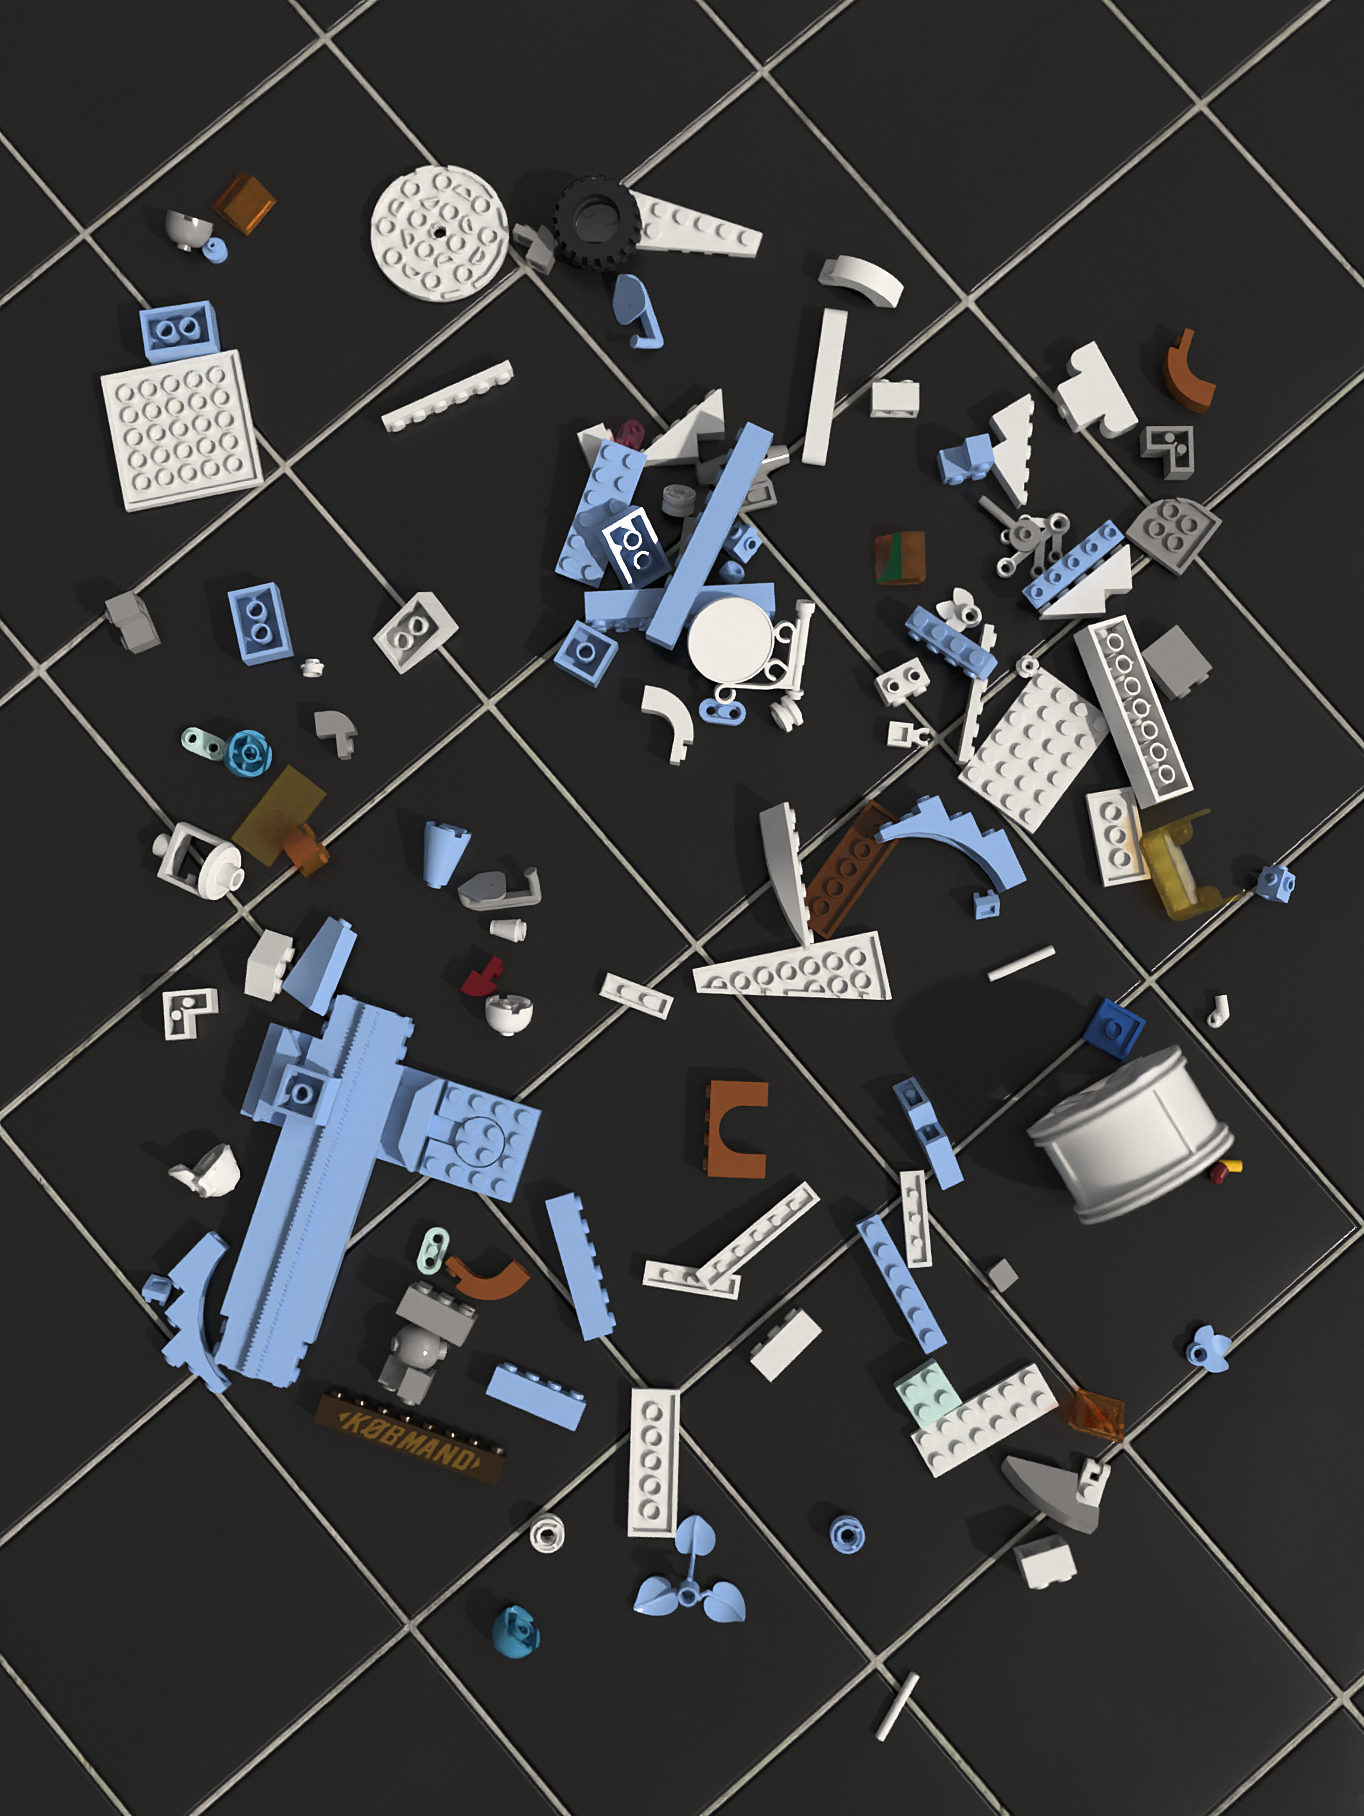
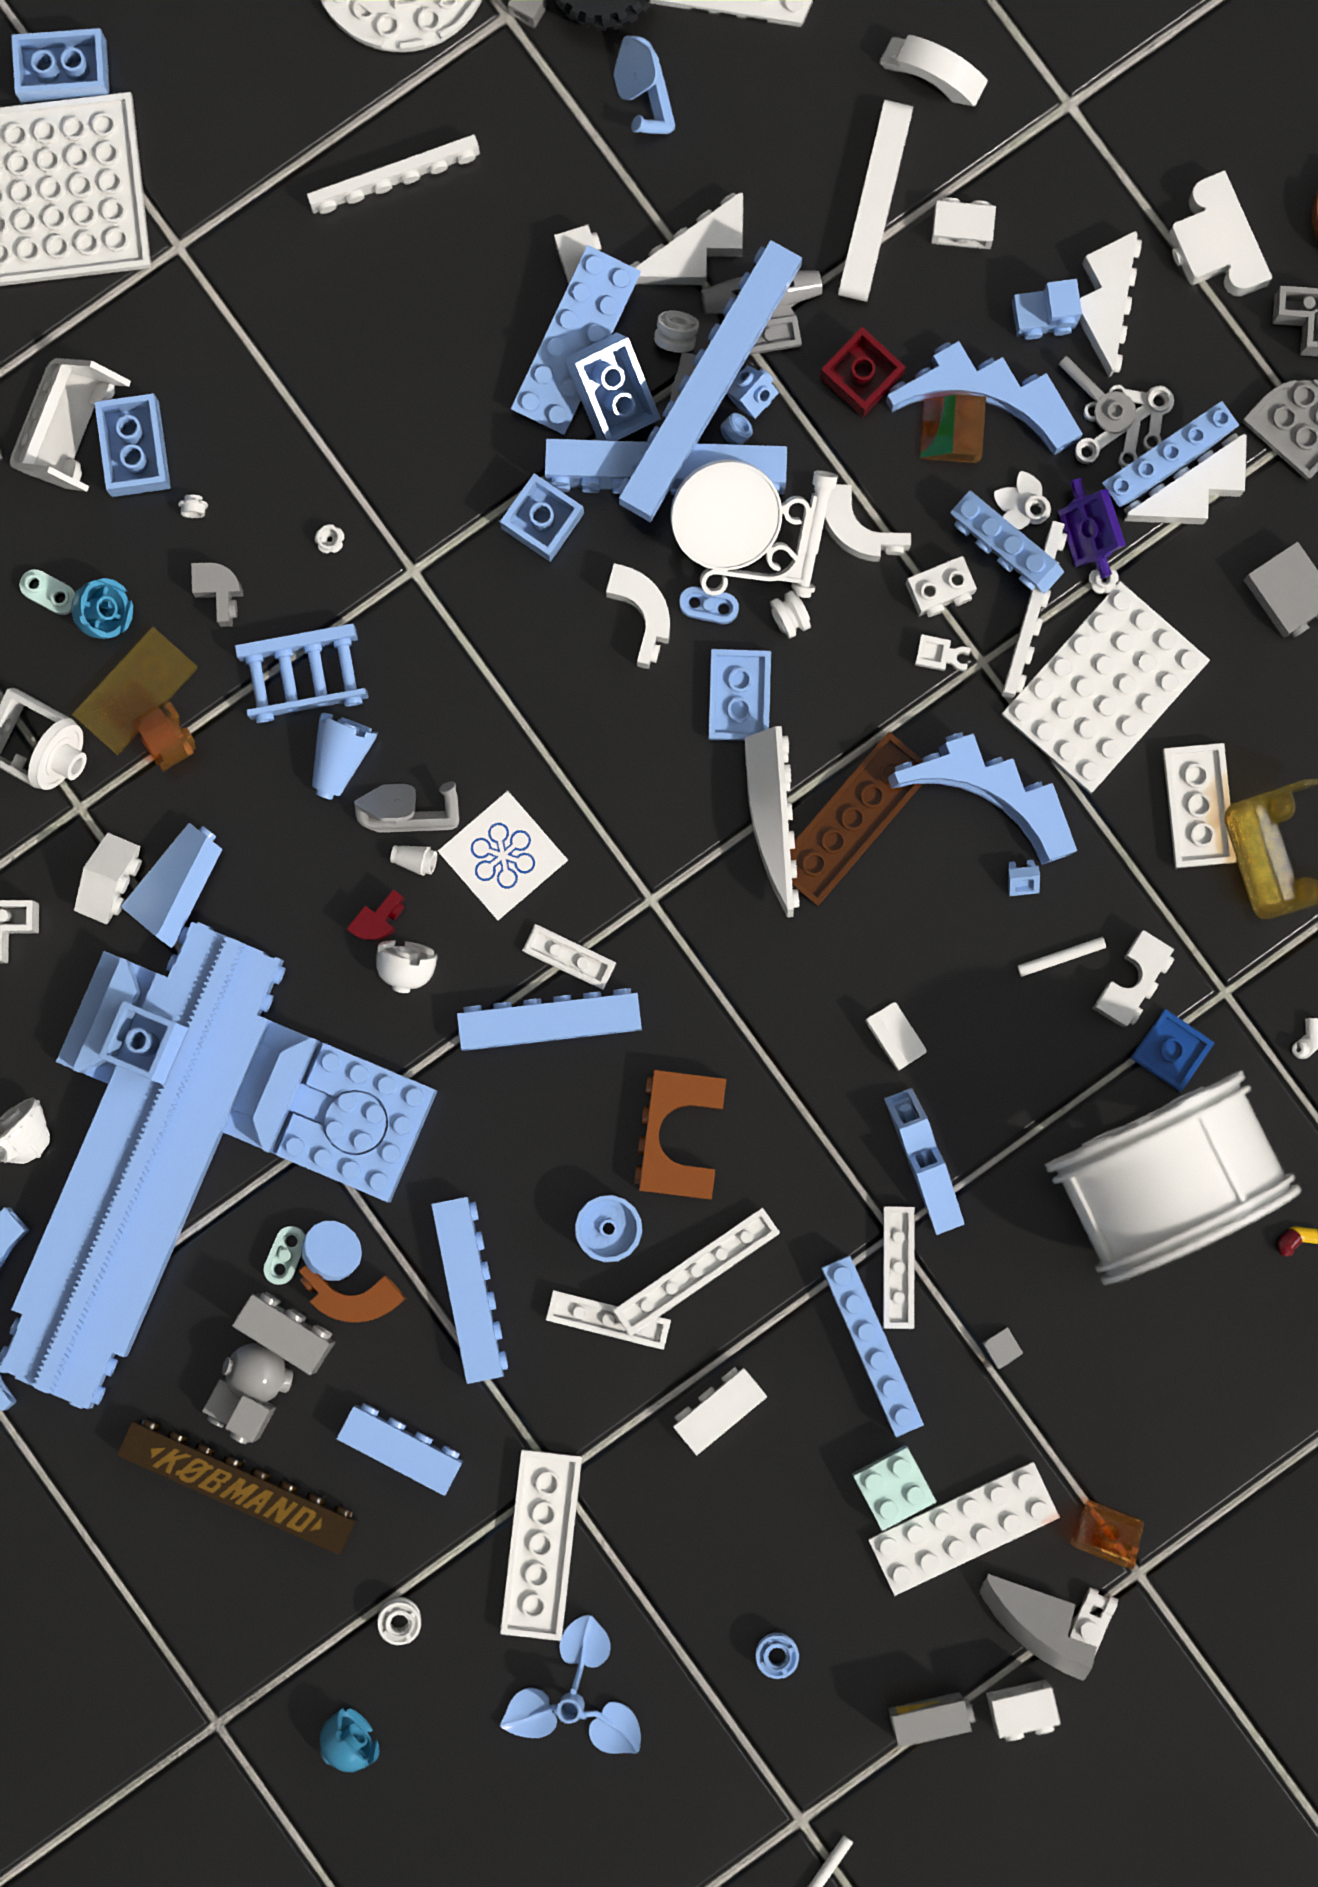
camera: 10 degrees right, 0 degrees up
white slope [373,592,459,674] -> none
clear pink plate [615,419,645,451] -> none
white wing [692,931,892,1000] -> none
white brick [1073,615,1194,809] -> none
light blue plate [1186,1325,1232,1373] -> none
none -> white windscreen [10,358,131,492]
none -> light blue fence [235,624,368,723]
none -> light blue tile [301,1221,362,1281]
none -> white plate [315,524,344,554]
none -> white sticker [438,791,568,920]
none -> light blue brick [457,988,642,1051]
none -> light blue wheel [575,1195,642,1262]
none -> light blue plate [709,649,771,741]
none -> dark red brick [820,327,906,418]
none -> white arch [824,484,911,562]
none -> white panel [865,1002,927,1071]
none -> light blue arch [886,341,1083,455]
none -> light grey brick [888,1692,975,1747]
none -> dark purple plate [1058,478,1126,579]
none -> white arch [1092,930,1174,1028]

